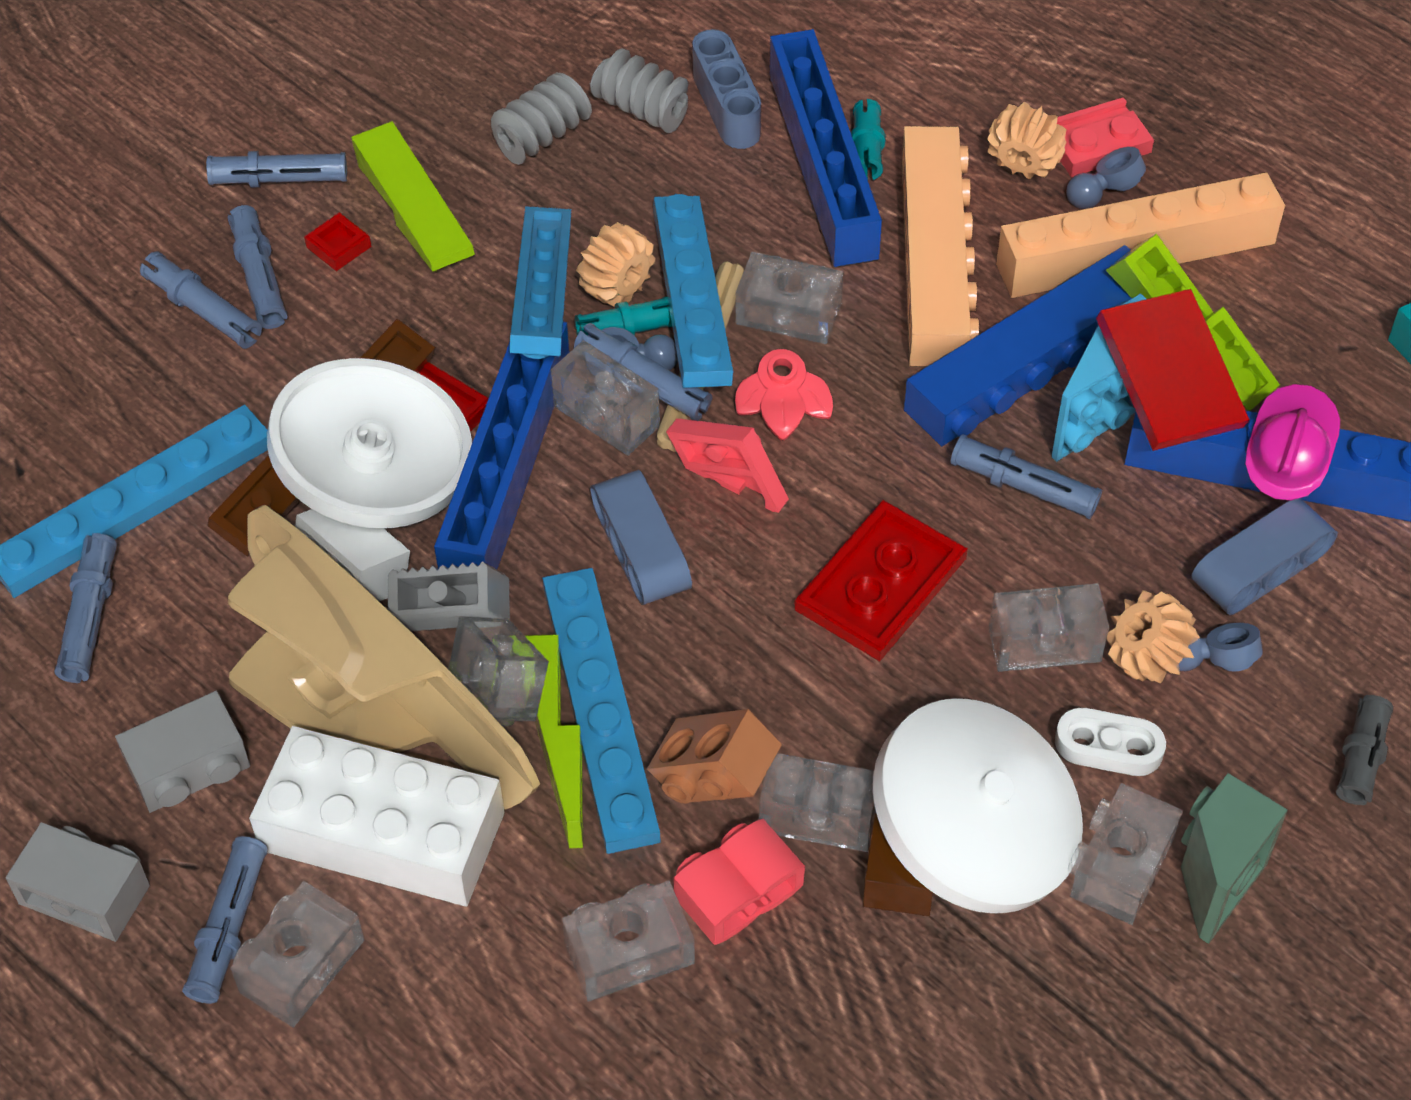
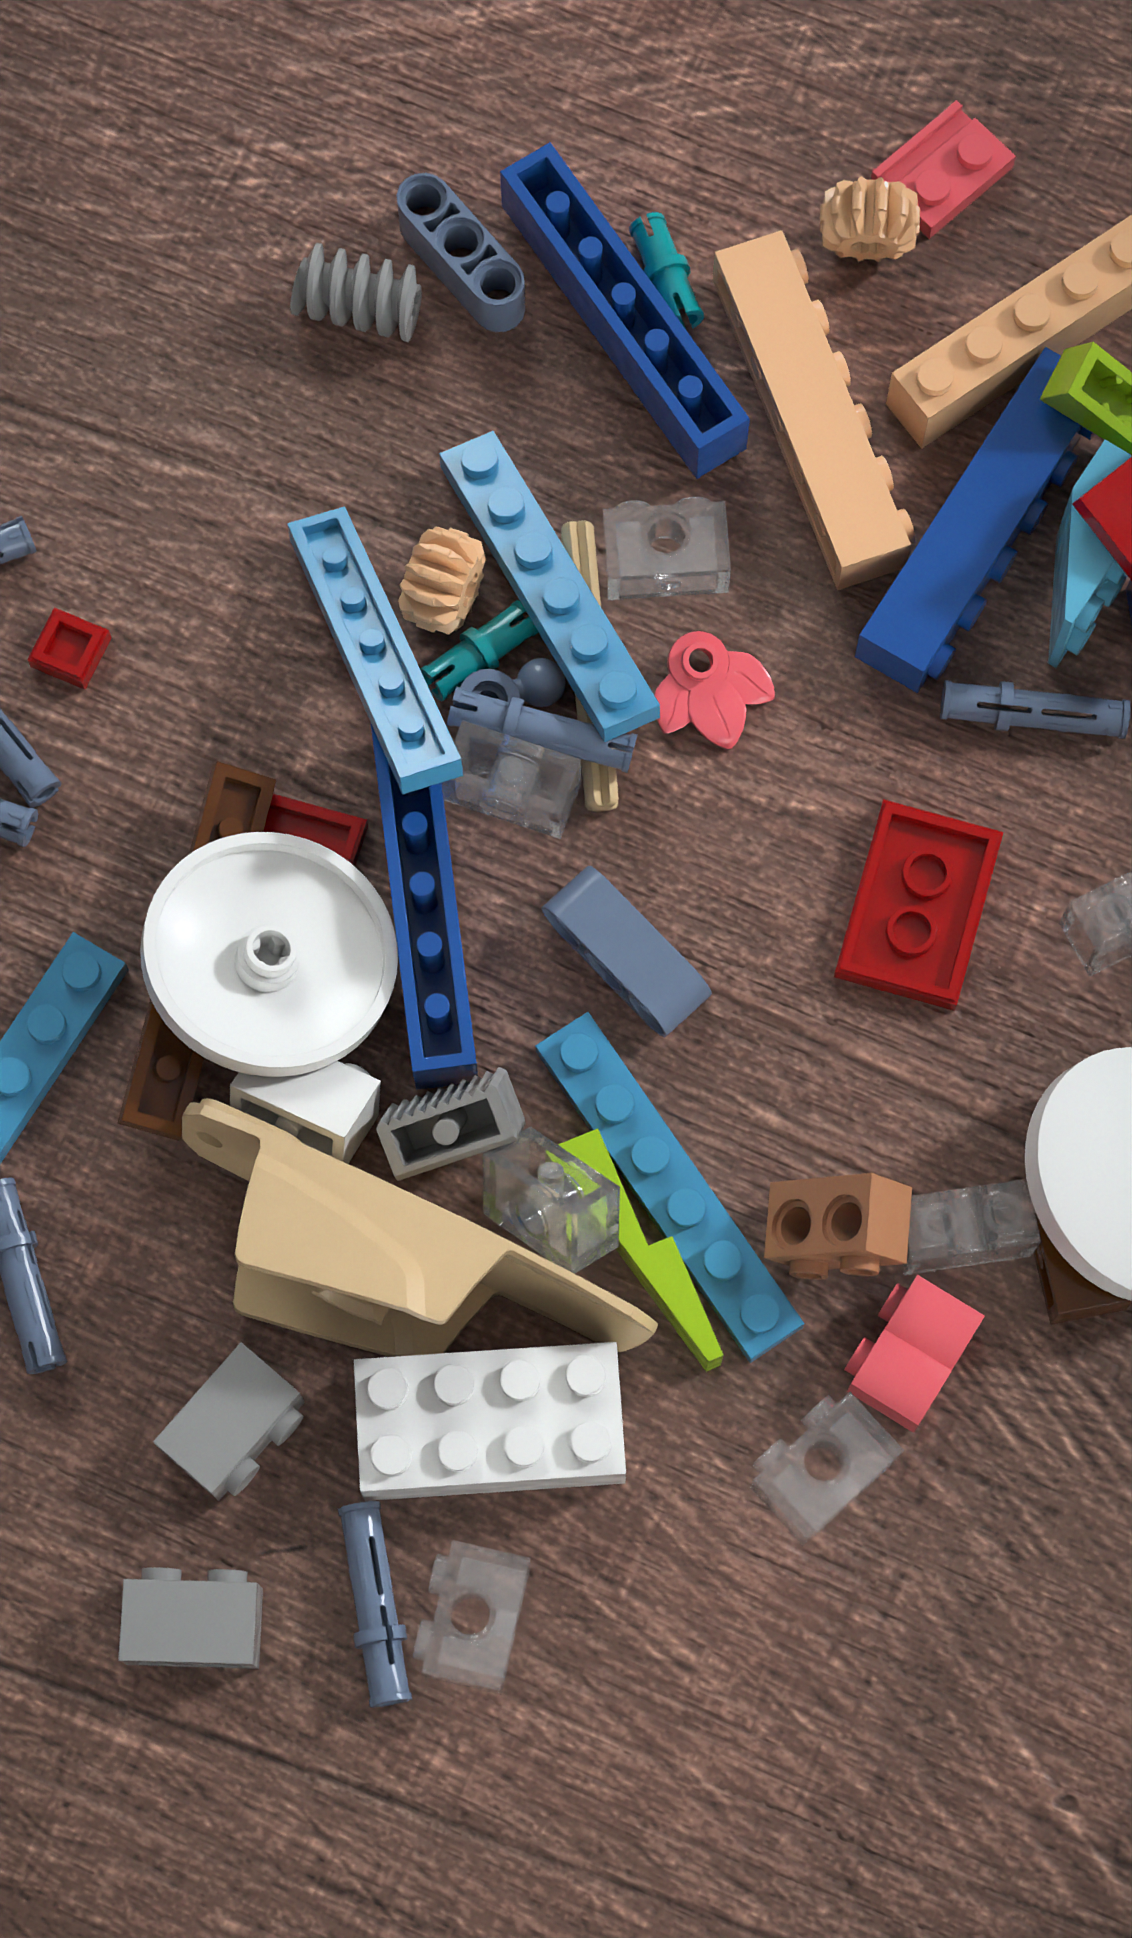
camera: 20 degrees left, 20 degrees up
lime slope [351,121,475,272] -> none
light grey piece [491,72,592,165] -> none
coral wing [666,418,789,513] -> none
sand blue plate [1066,147,1146,209] -> none

